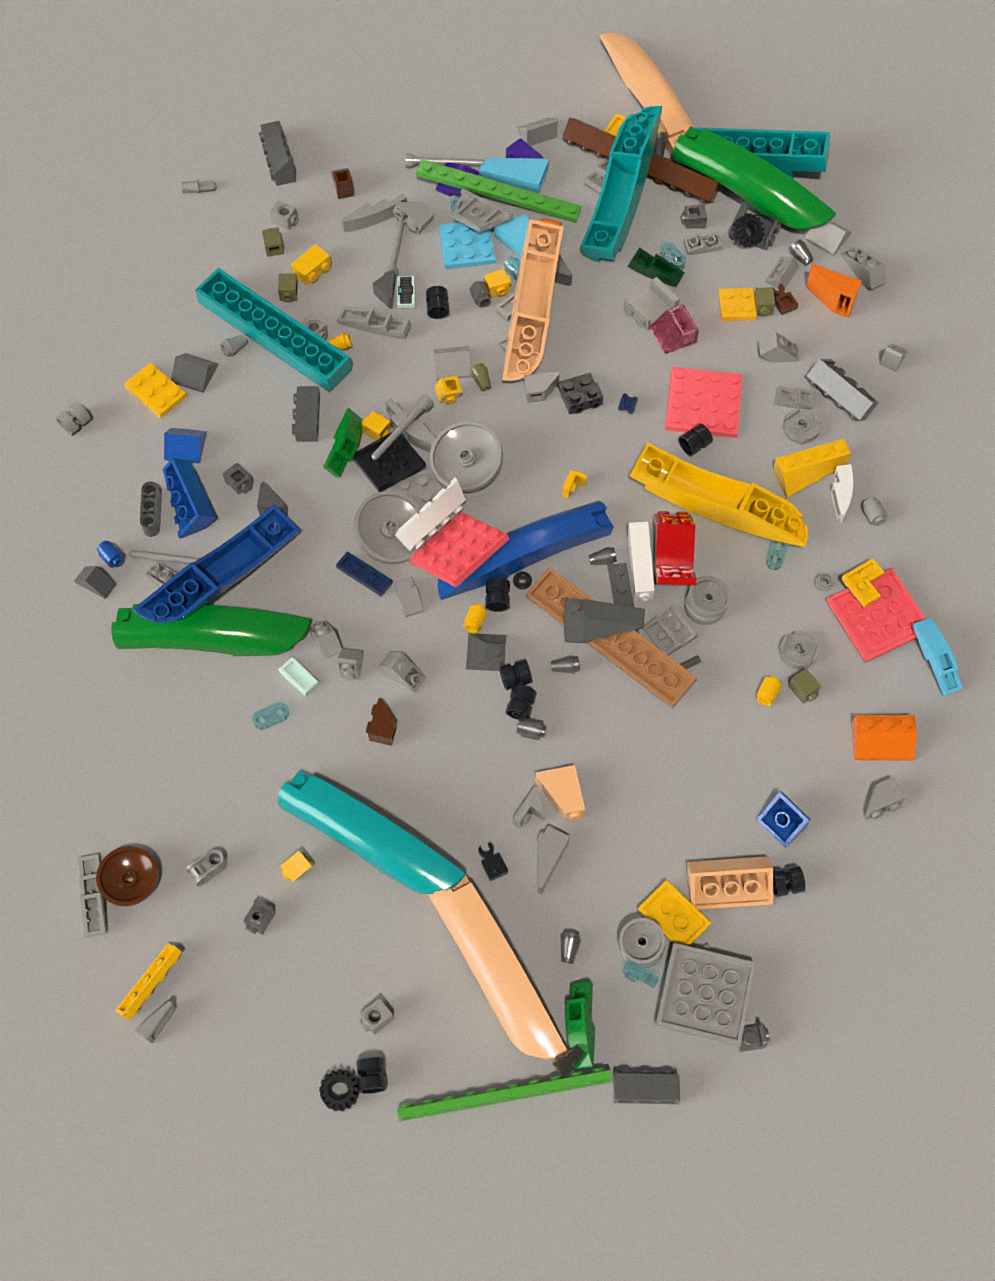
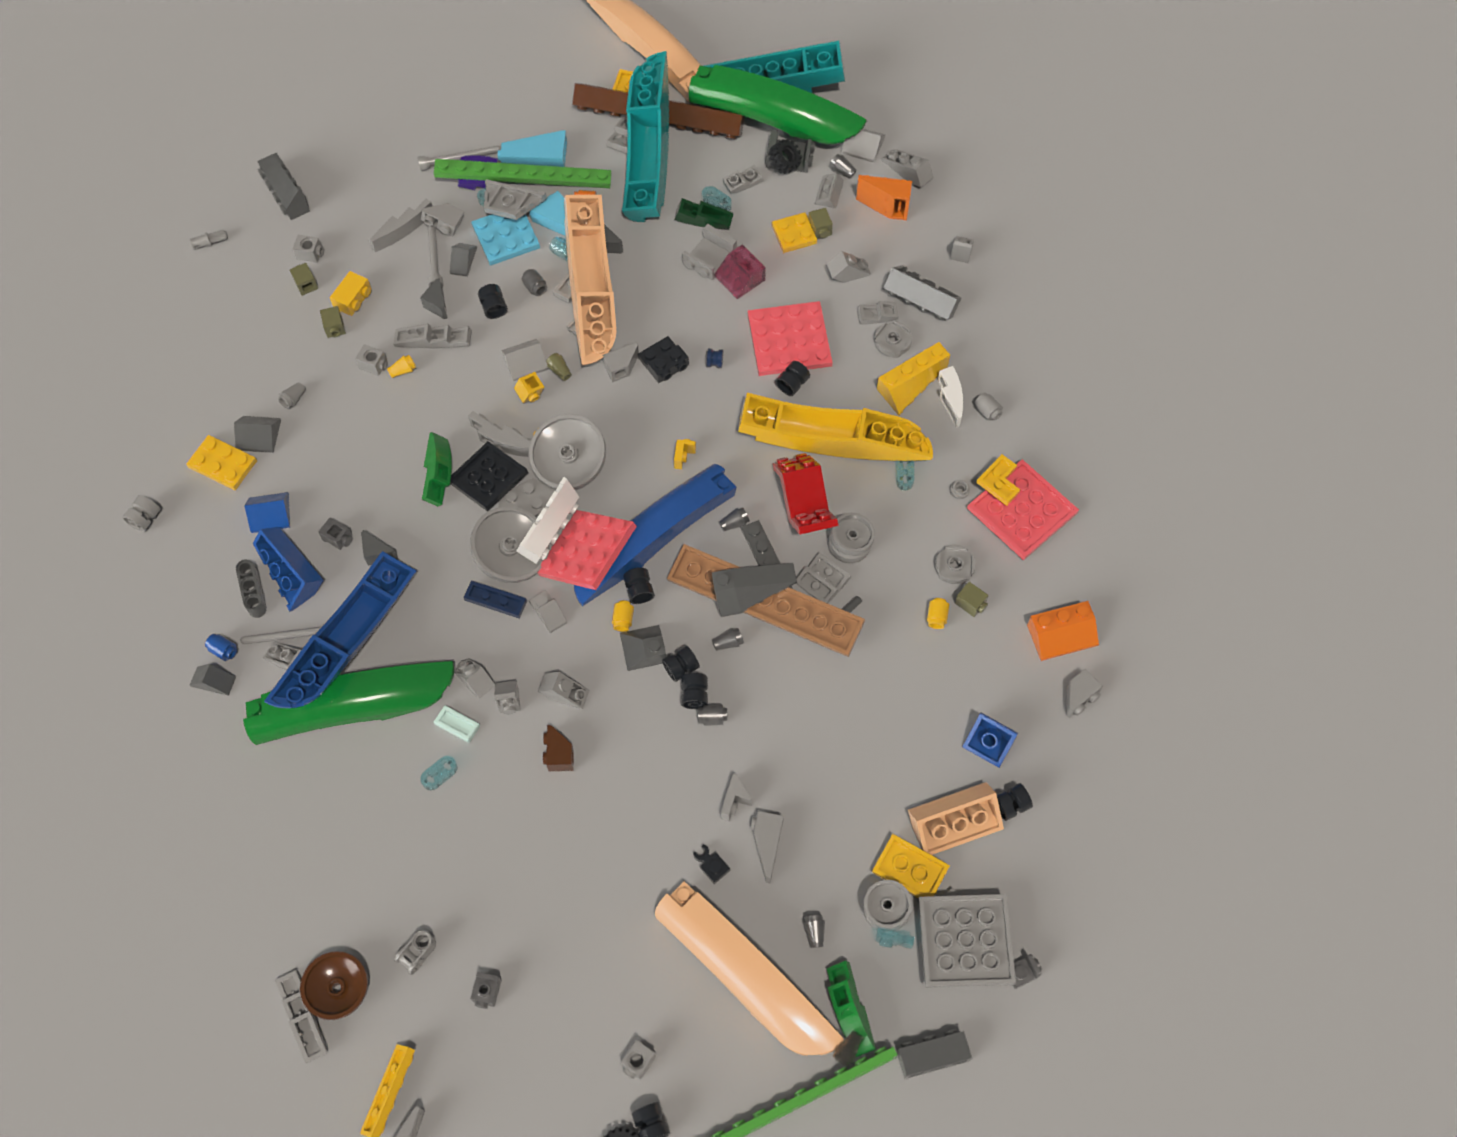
camera: 15 degrees left, 0 degrees up
teal brick [195,268,352,392] -> none
teal slope [278,770,466,894] -> none
yellow brick [280,849,315,882] -> none
dark grey brick [292,386,320,442] -> none
reddish brown slope [331,167,354,198] -> none
yellow brick [362,411,391,441] -> none
light grey piece [371,394,434,460] -> none
tile [397,276,415,308] -> none
yellow brick [484,269,512,298] -> none
dark purple slope [506,138,543,159] -> none
pearl dark grey plate [513,571,532,590] -> none
light grey slope [517,118,558,146] -> none
light nougat slope [535,765,585,821] -> none
white slope [627,522,654,602] -> none
flat silver cone [653,133,667,157] -> none
flat silver brick [681,204,707,229] -> none
reddish brown plate [773,284,798,315] -> none
medium azure slope [912,618,963,696] -> none
none -> dark grey slope [450,243,477,277]

